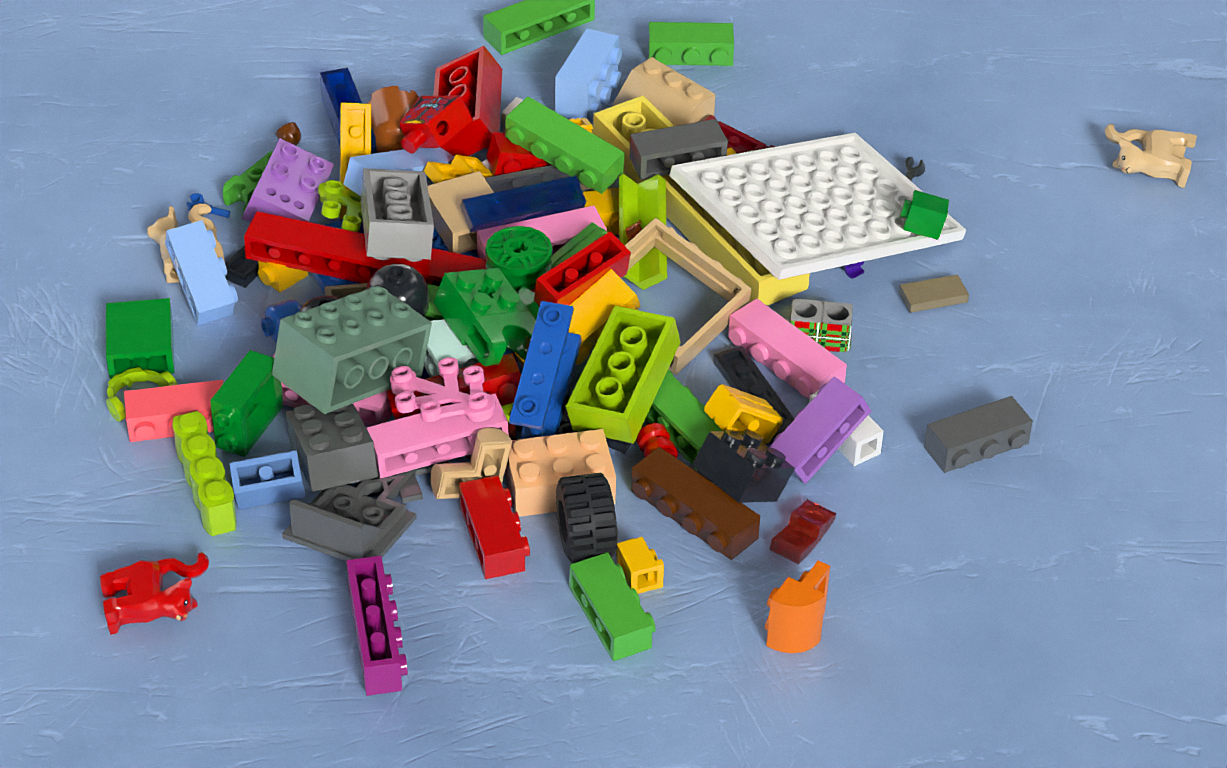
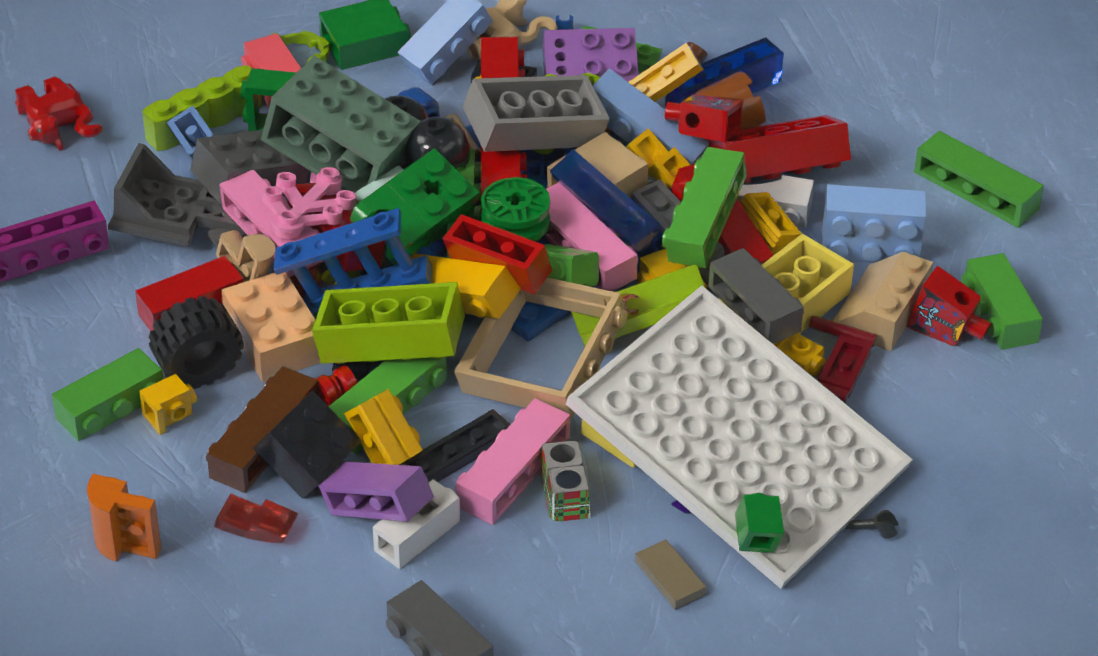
camera: 75 degrees right, 0 degrees up
none -> red torso [906,266,991,346]

